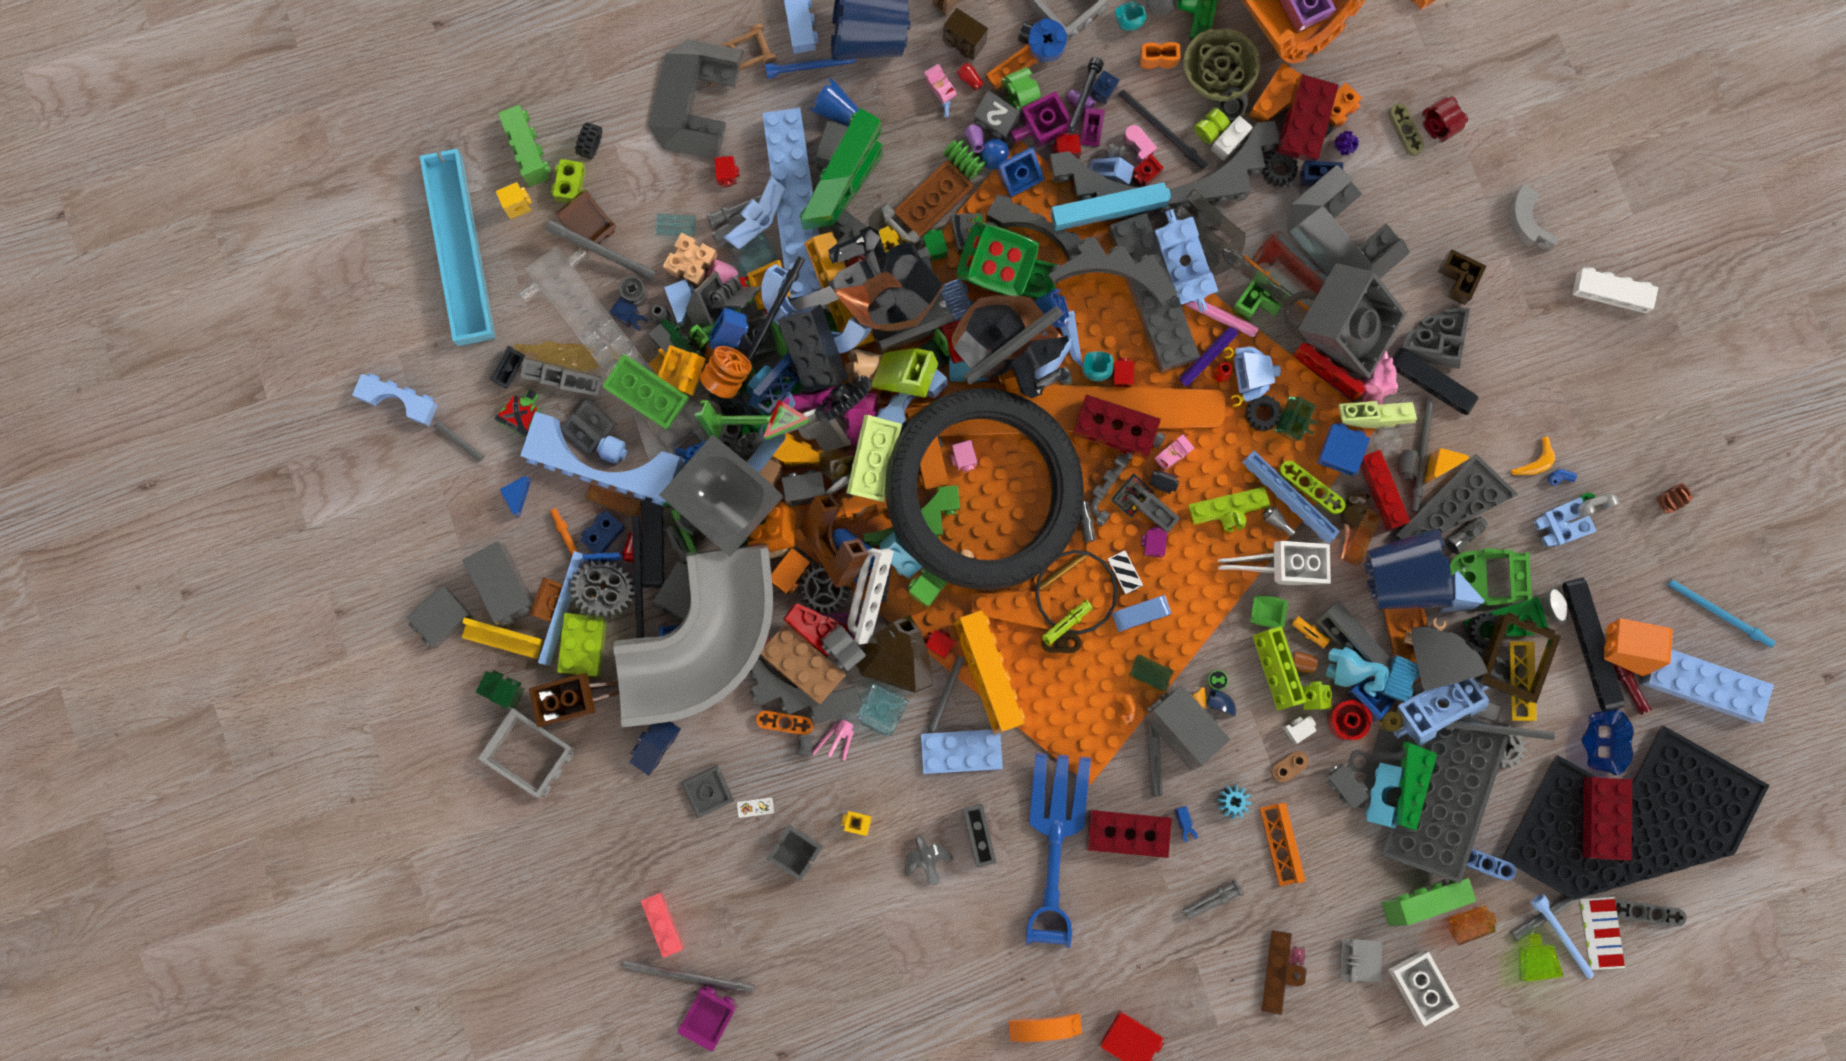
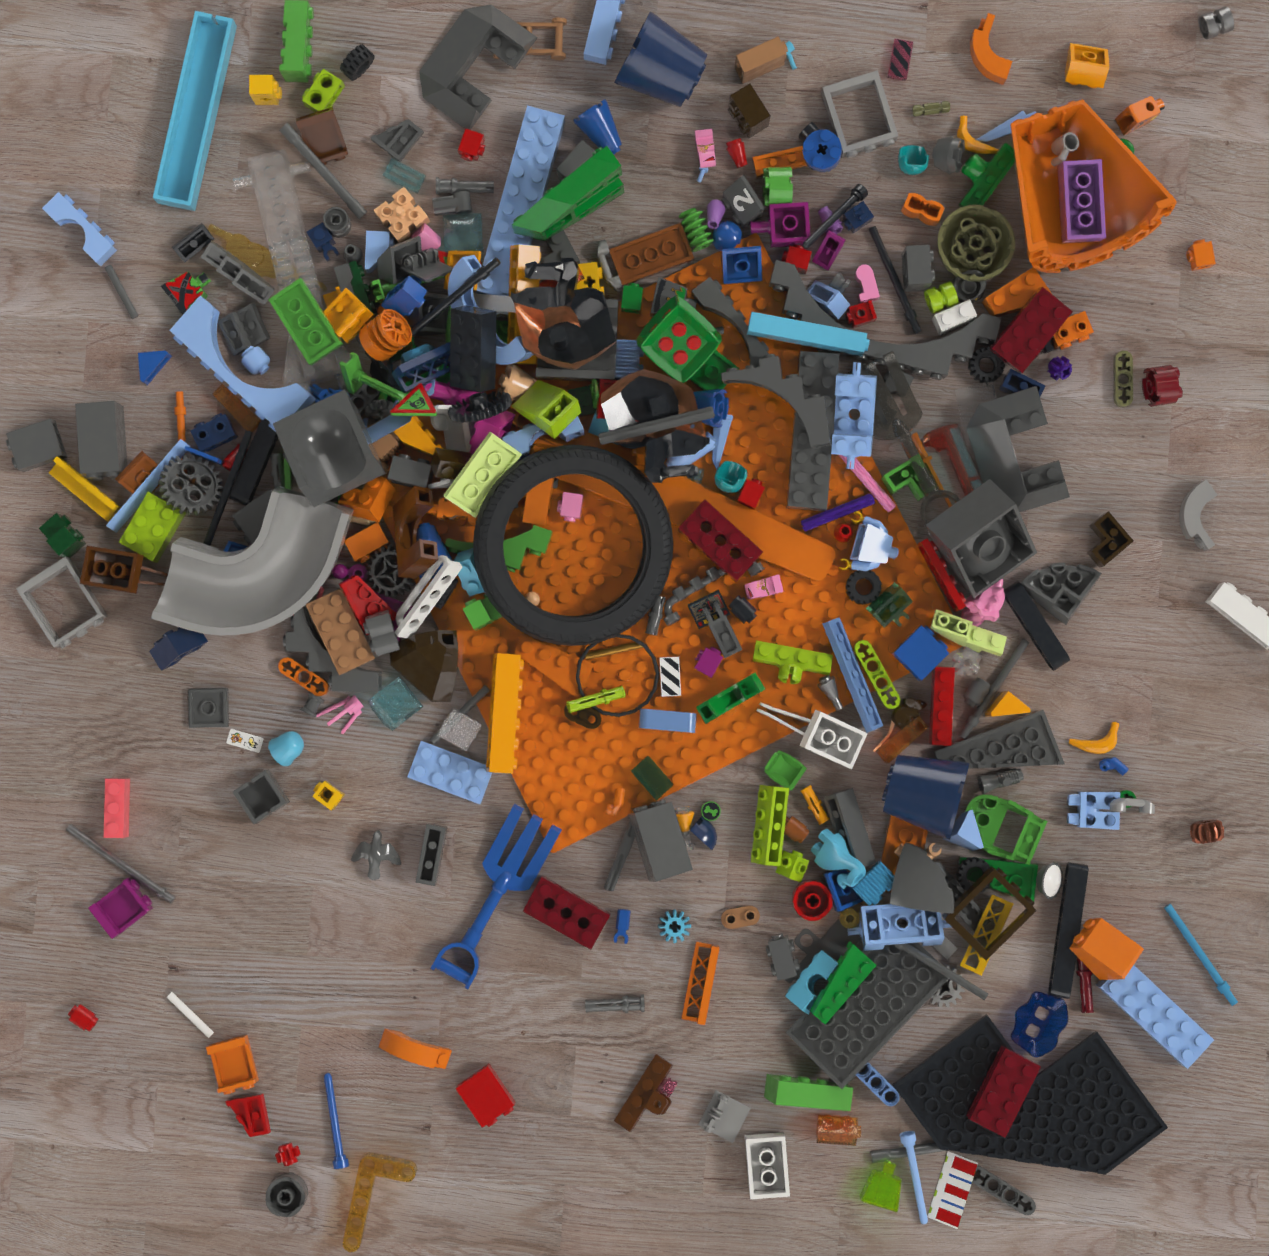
camera: 30 degrees right, 5 degrees up
light blue plate [723,176,786,249] -> none
blue piece [765,59,856,79] -> none
red brick [924,629,955,660] -> none
white brick [1282,715,1317,744] -> none
none -> medium azure hair [268,731,304,766]
none -> magenta plate [332,564,368,581]
none -> dark grey wing [371,119,424,162]
none -> clear piece [437,708,483,751]
none -> green arch [696,672,765,724]
none -> dark grey brick [902,244,935,292]

